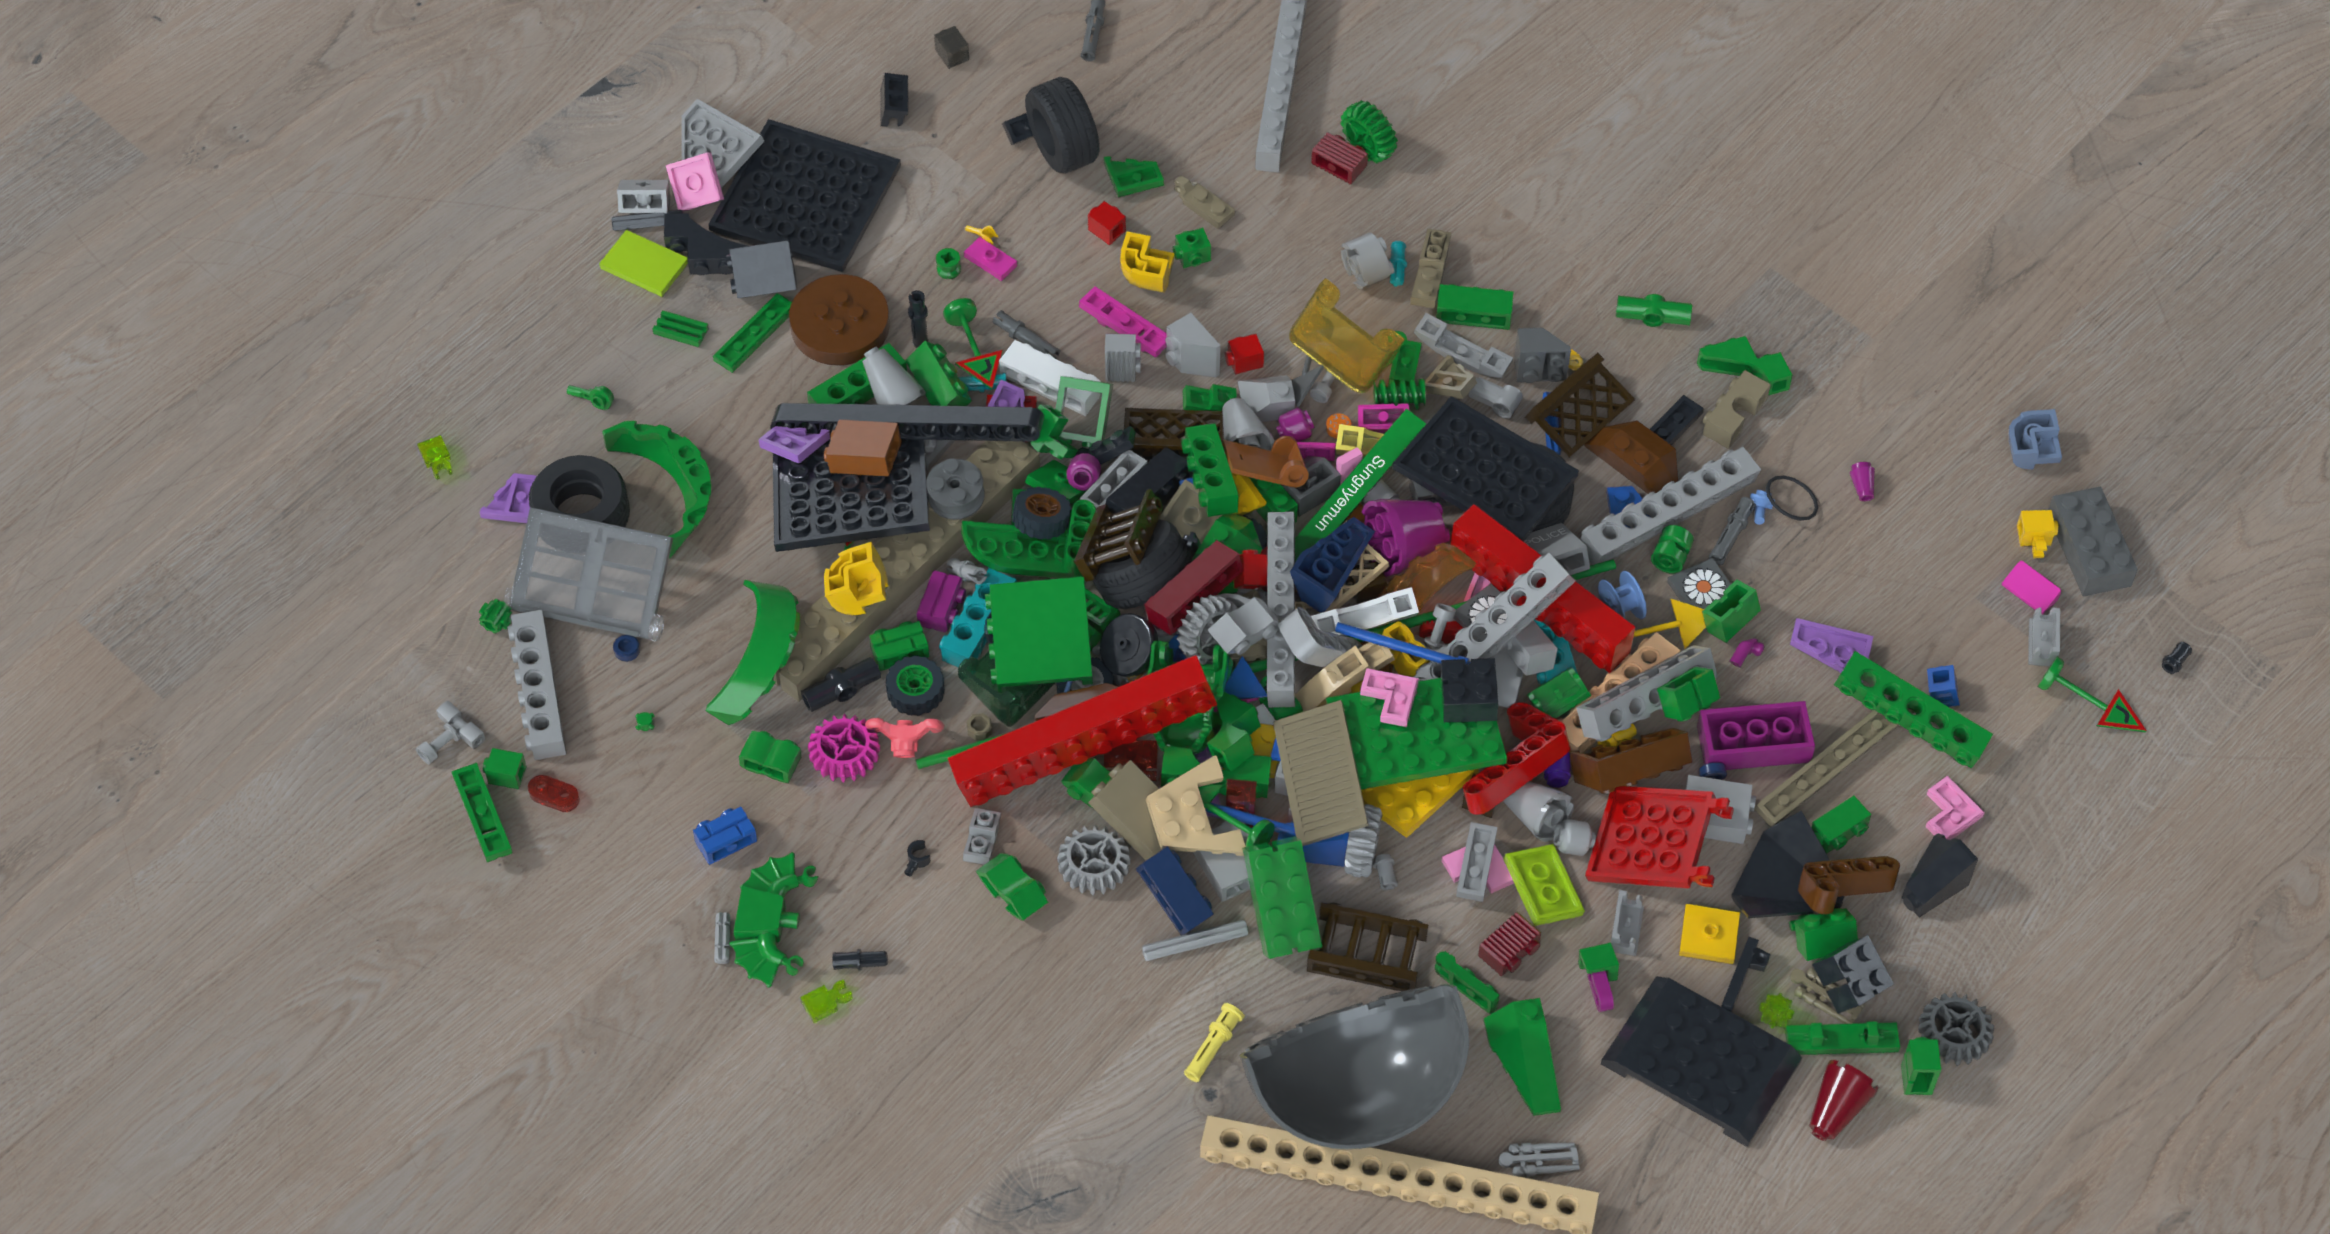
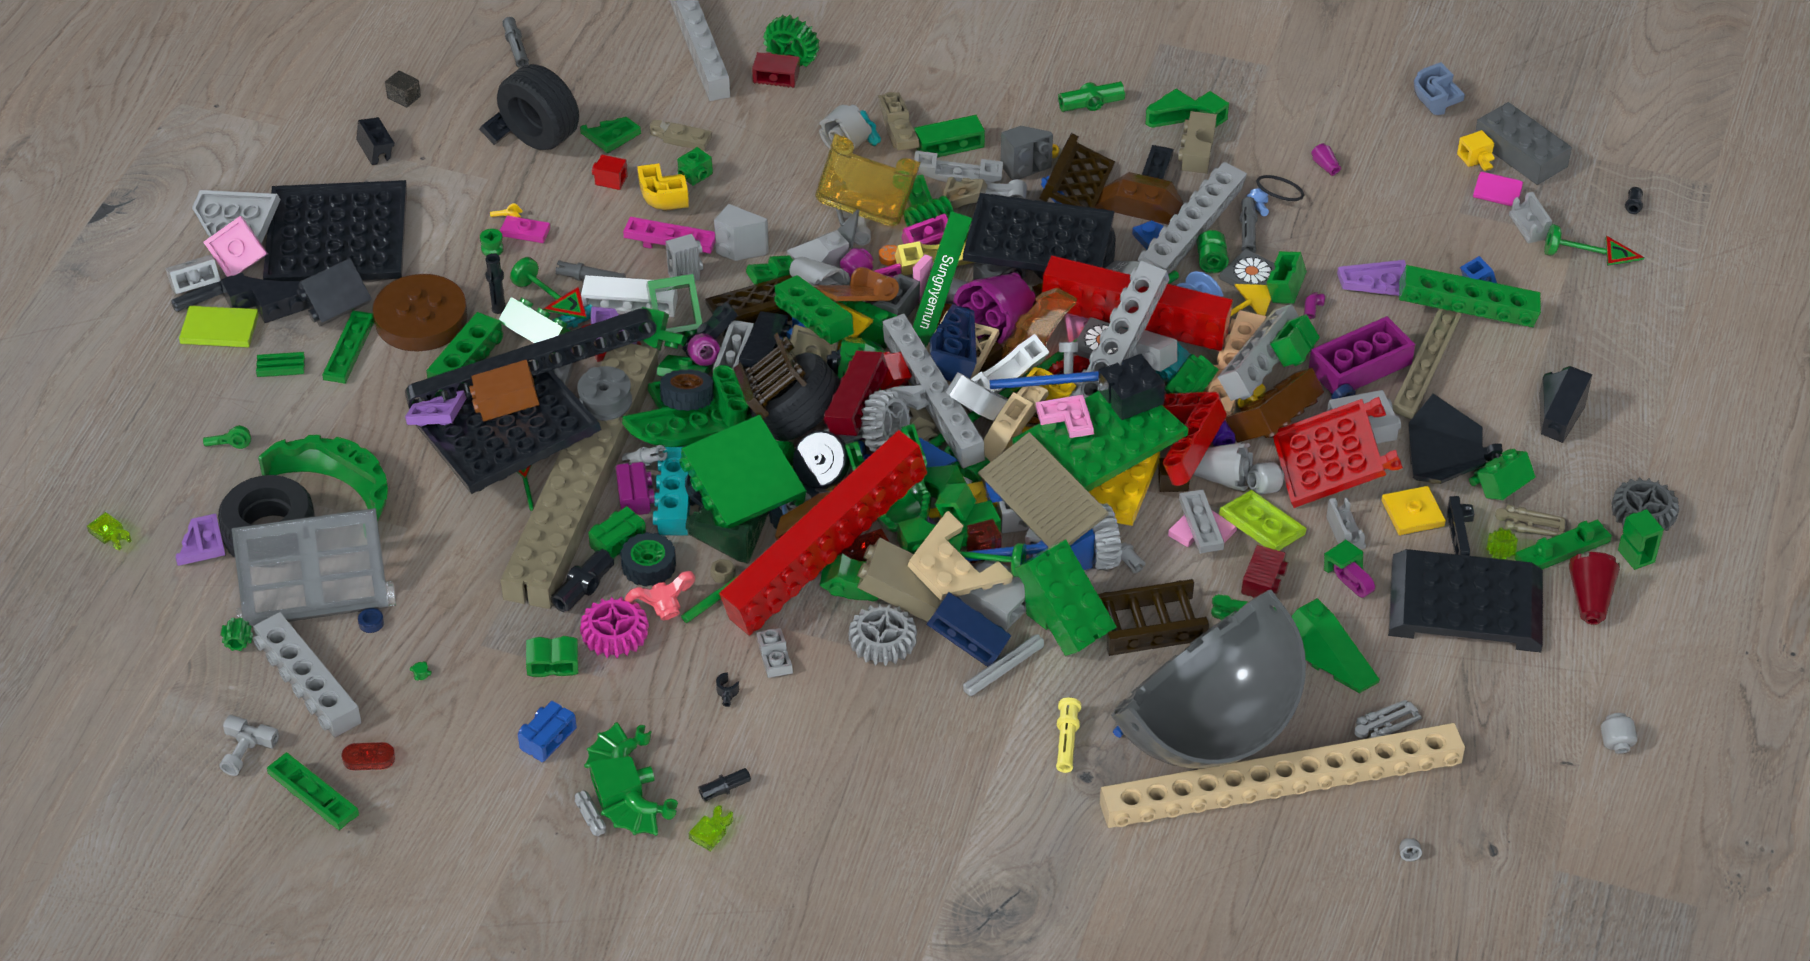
camera: 25 degrees left, 10 degrees down
green brick [483,748,527,790] -> none
green windscreen [705,580,800,725] -> none
yellow brick [824,542,889,615] -> none
light grey cone [862,346,926,405] -> none
green brick [976,853,1048,921] -> none
light grey brick [1208,597,1281,655] -> none
red brick [1224,334,1264,375] -> none
reddish brown beam [1798,856,1900,914] -> none
green brick [1811,795,1871,854] -> none
black piece [1812,935,1894,1014] -> none
bright pink tile [1926,776,1985,840] -> none

